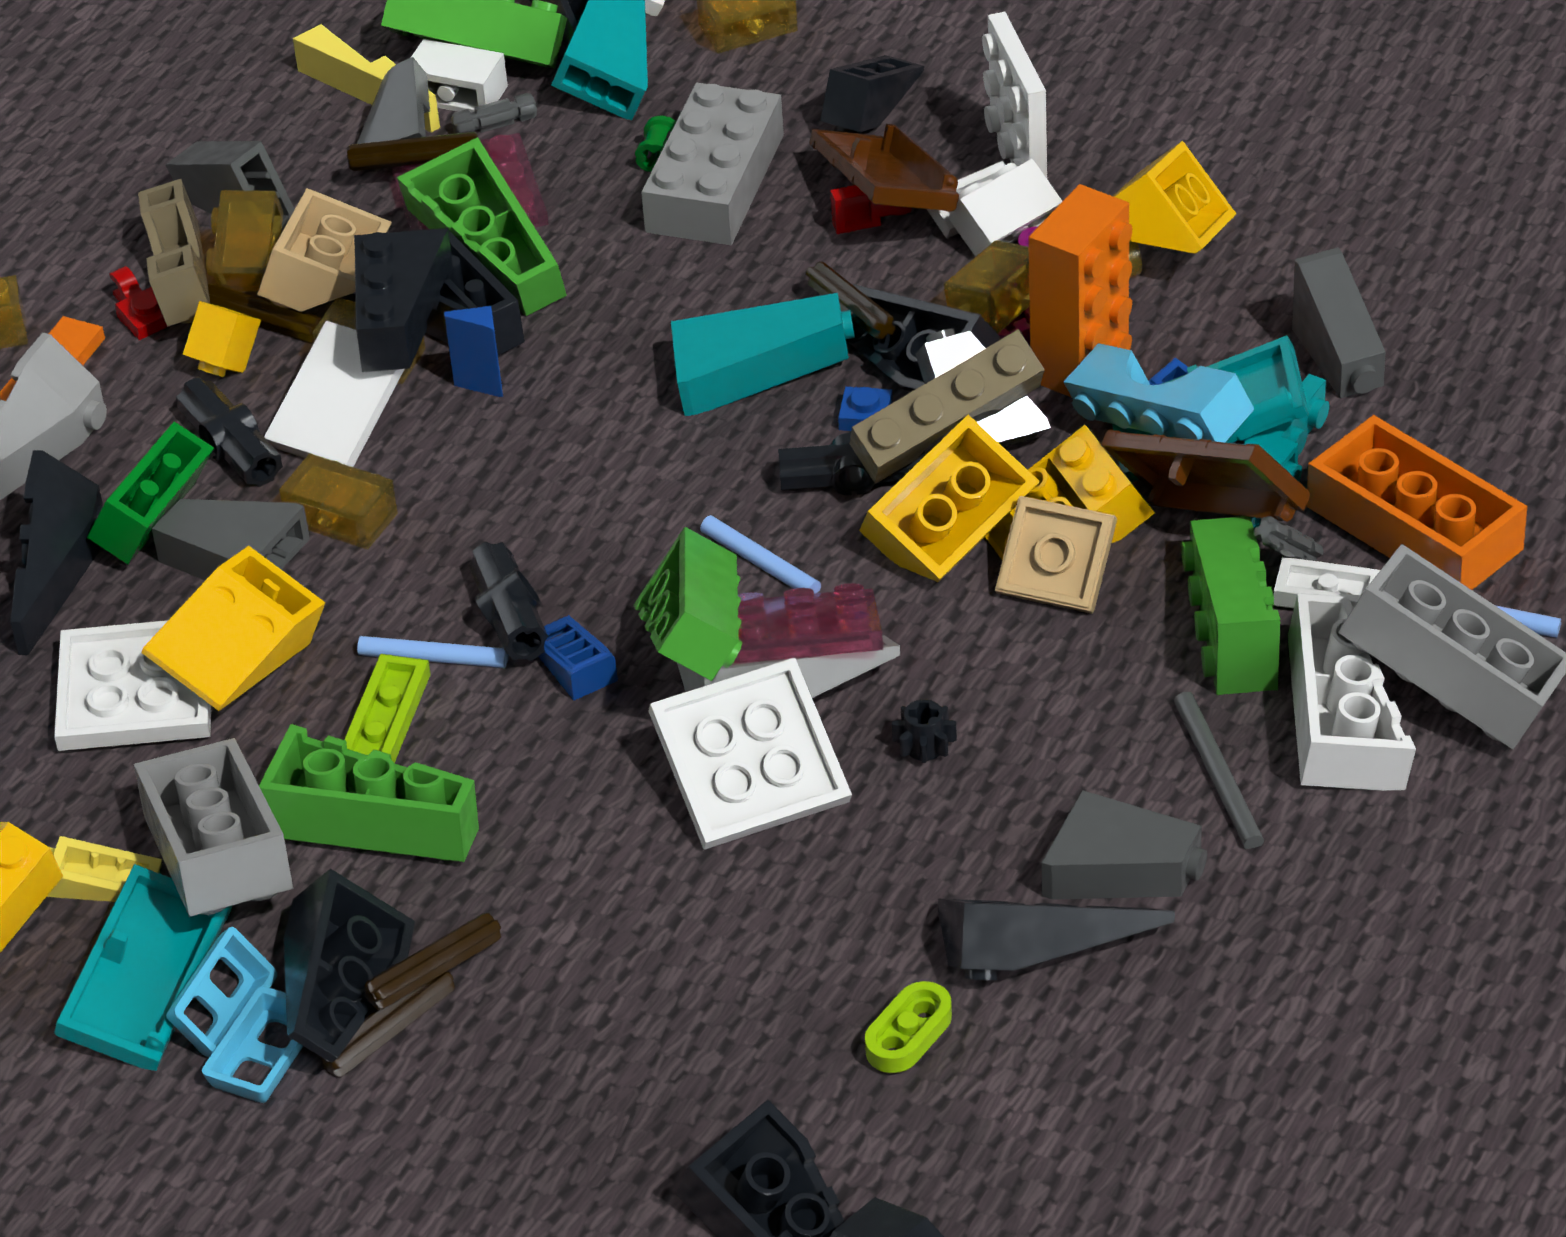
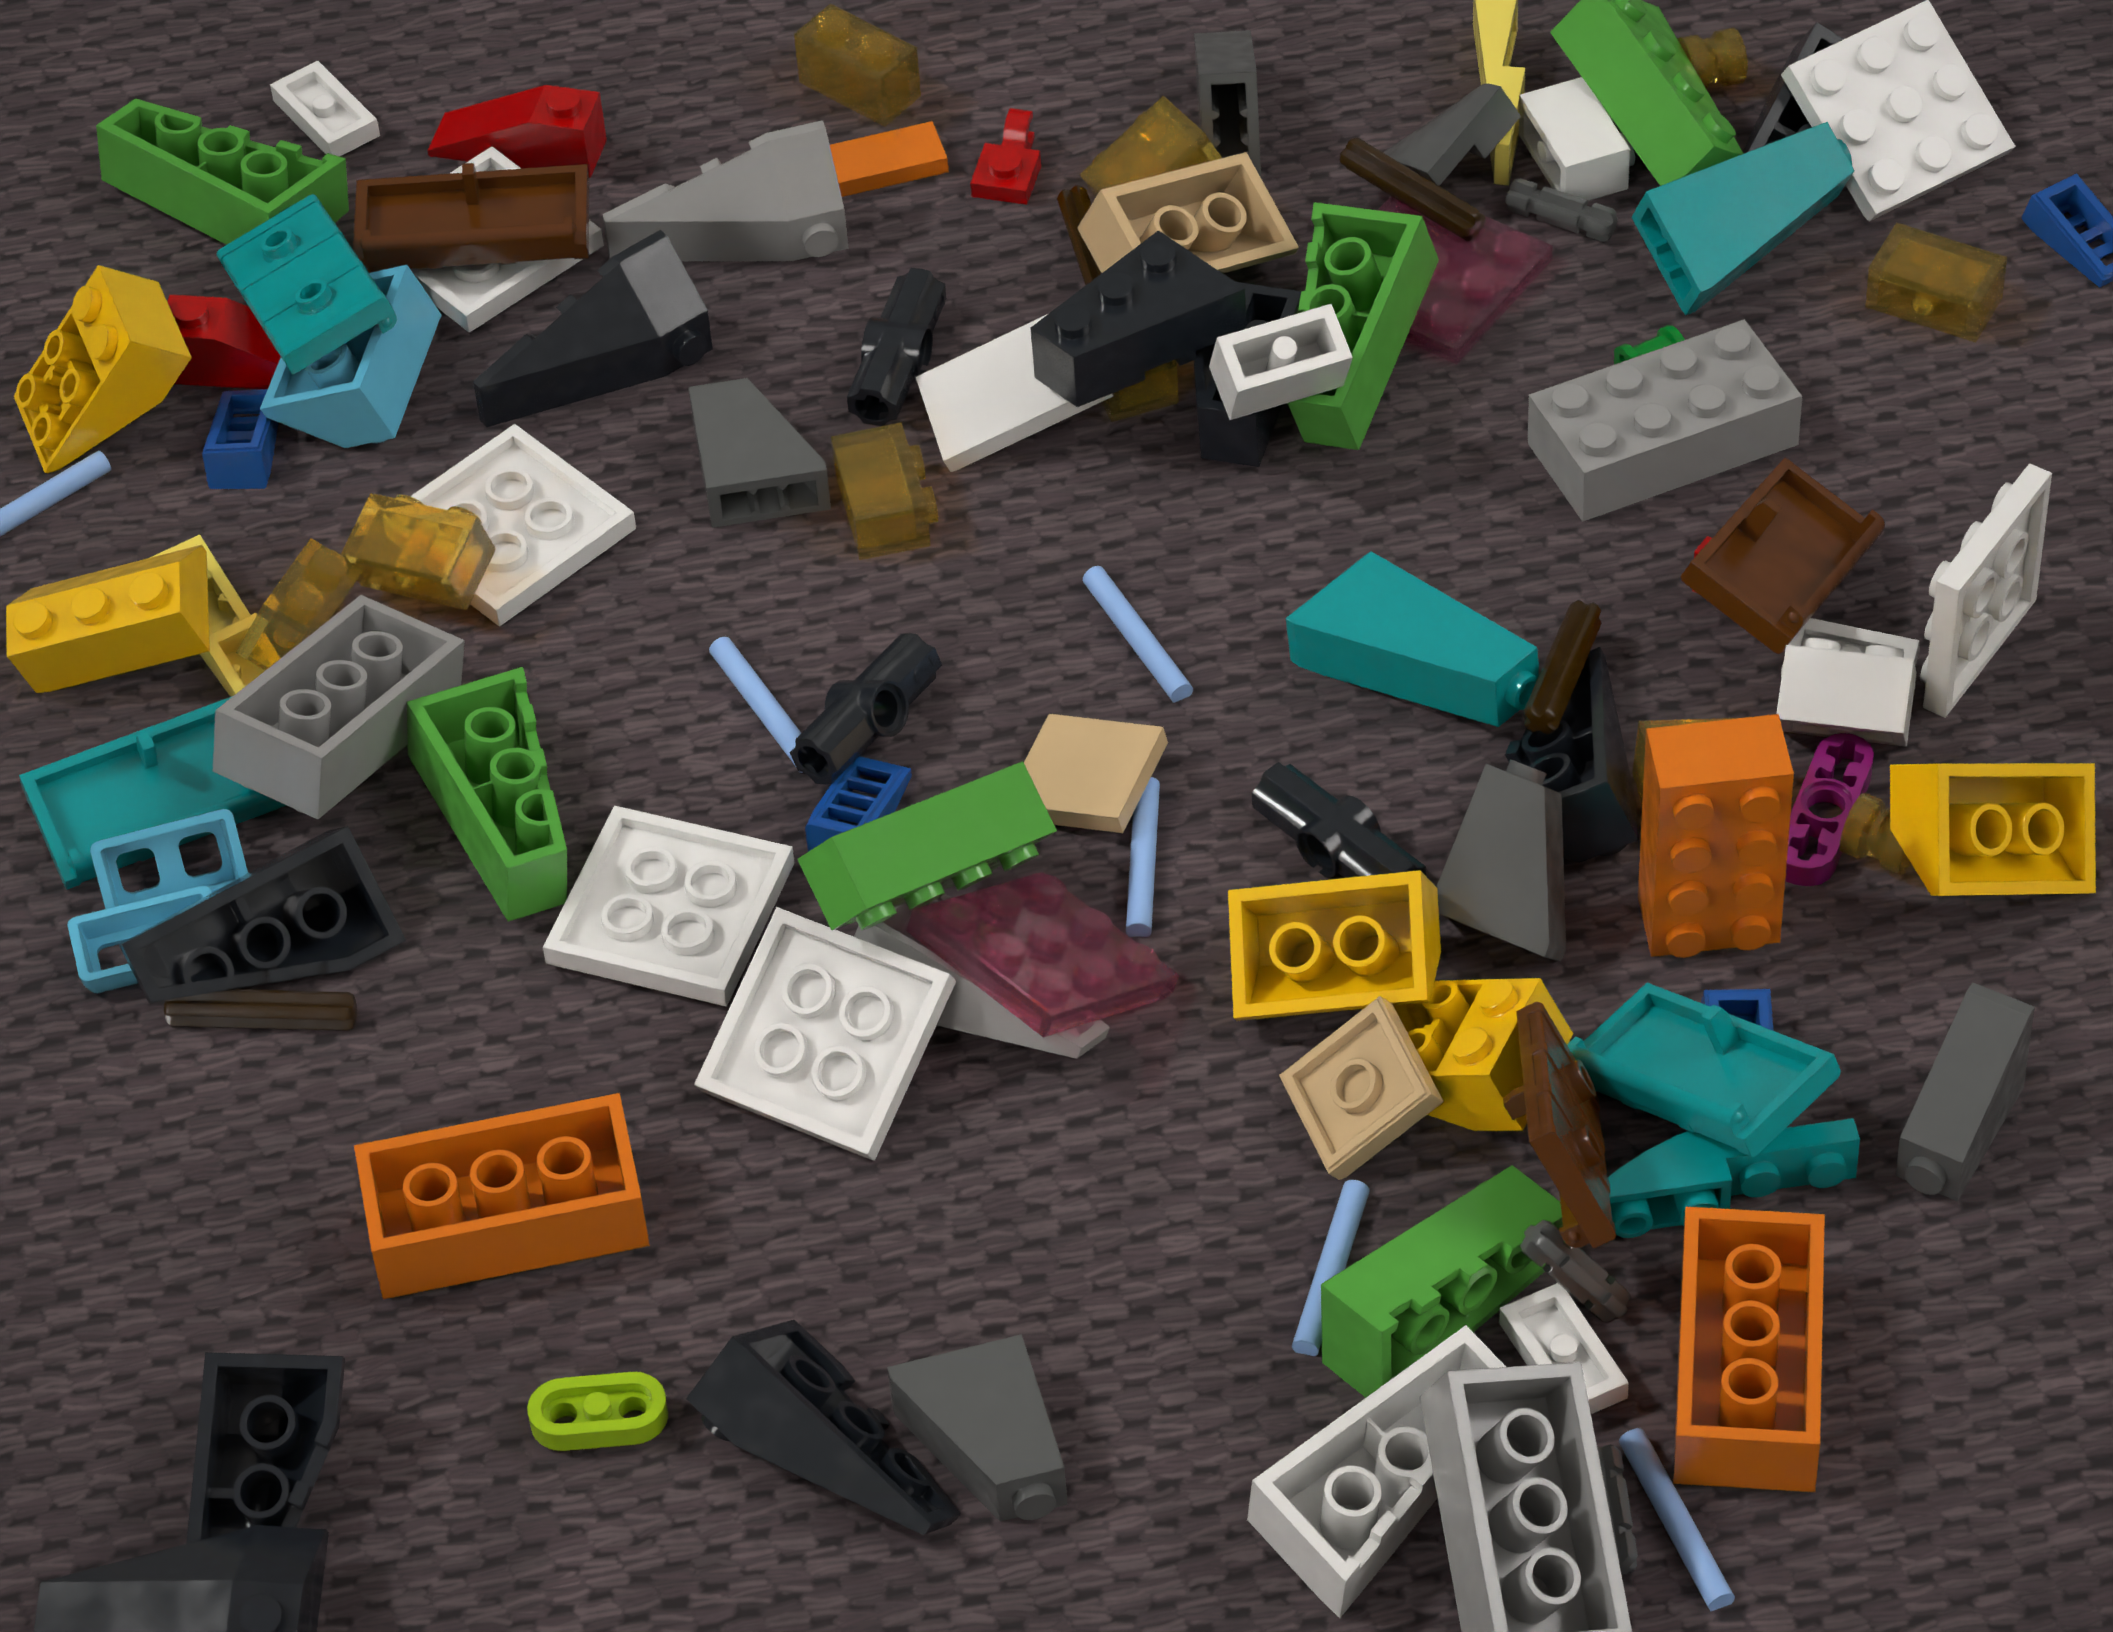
camera: 50 degrees right, 5 degrees up
green brick [87,421,214,564] -> none
dark tan arch [138,179,210,327] -> none
yellow slope [141,545,326,711] -> none
yellow brick [183,301,261,377] -> none
lime plate [344,654,431,763] -> none
dark brown axle [364,913,501,1010] -> none
blue slope [444,306,503,397] -> none
black slope [820,55,924,134] -> none
blue plate [838,386,893,431] -> none
dark tan arch [849,329,1045,484] -> none
black gear [892,699,957,763] -> none
medium azure arch [1064,343,1254,443] -> none
dark grey bar [1174,692,1264,850] -> none
none -> clear yellow brick [236,538,363,671]
none -> clear yellow brick [341,493,496,610]
none -> orange brick [354,1093,650,1299]
none -> white plate [543,806,795,1007]
none -> tan tile [1024,714,1168,833]
none -> light blue bar [1083,566,1193,703]
none -> white brick [1209,304,1353,420]
none -> light blue bar [1292,1180,1370,1356]

